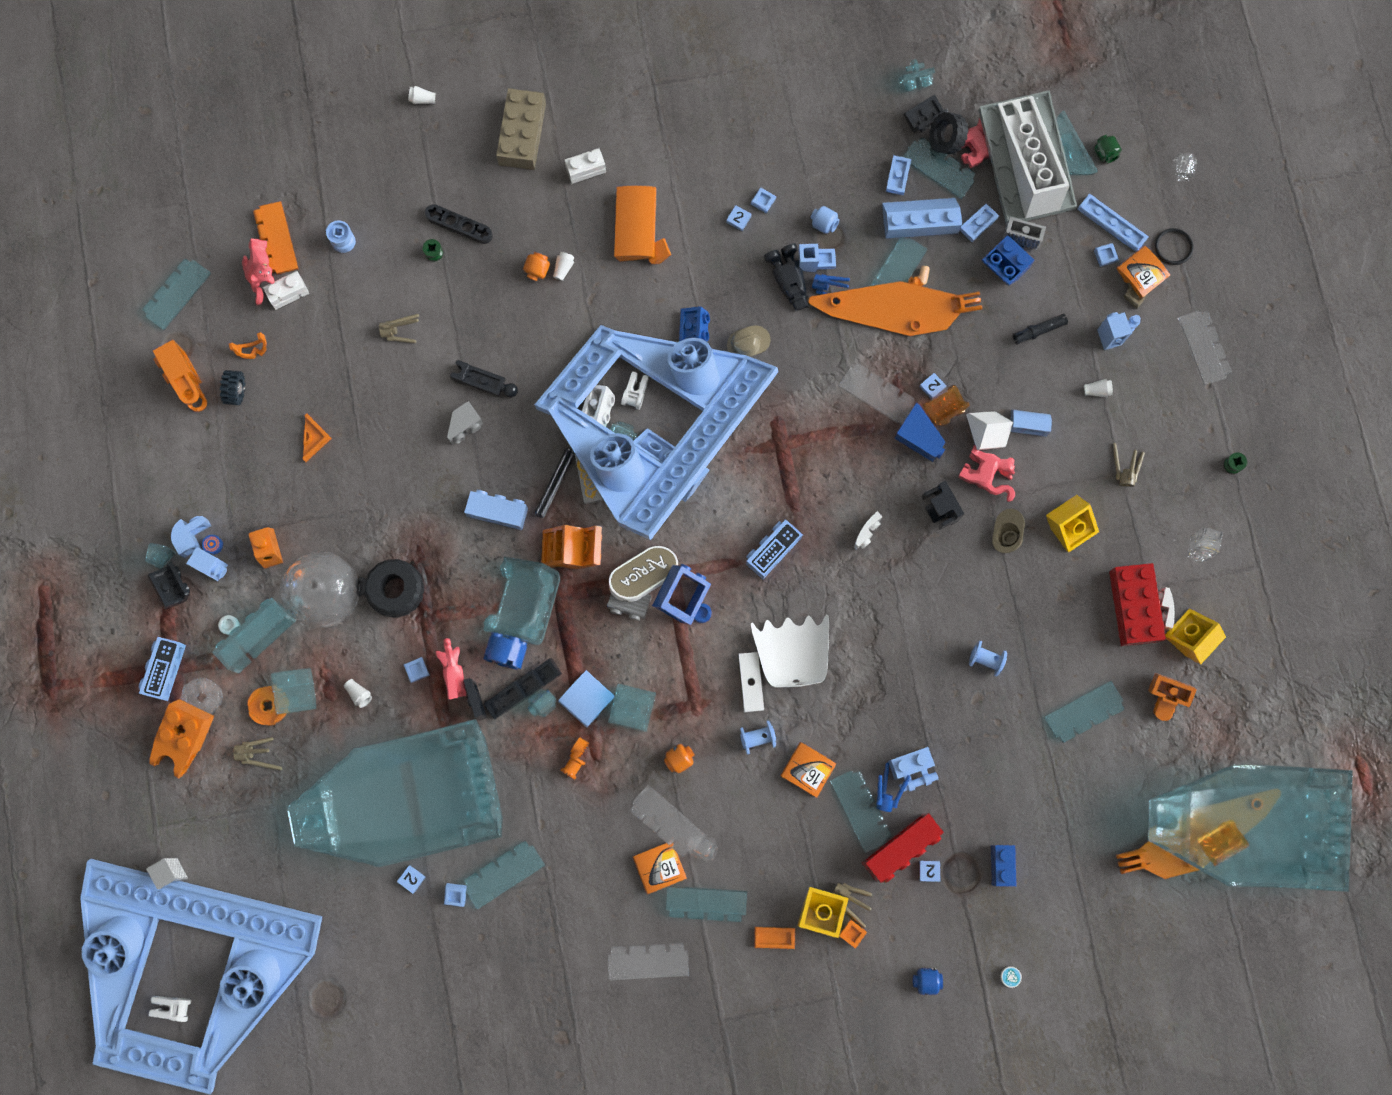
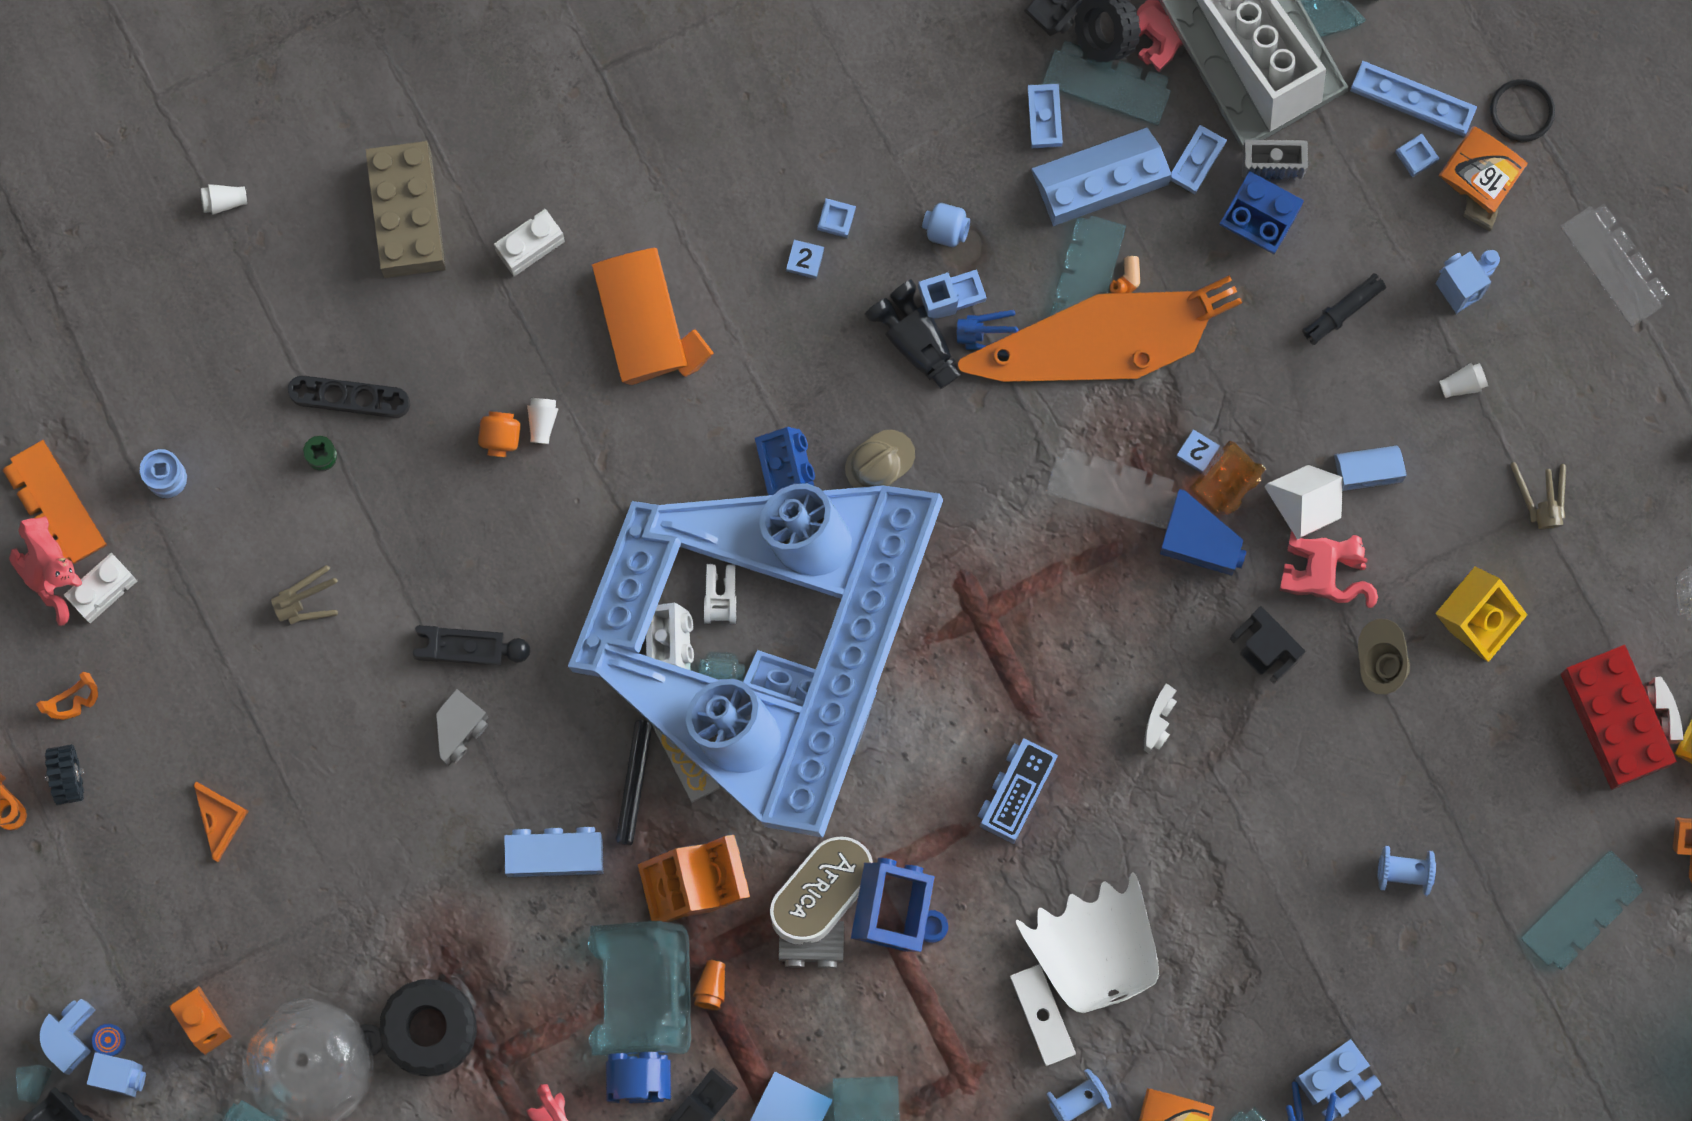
camera: 15 degrees left, 0 degrees up
none -> orange cone [693,960,726,1010]

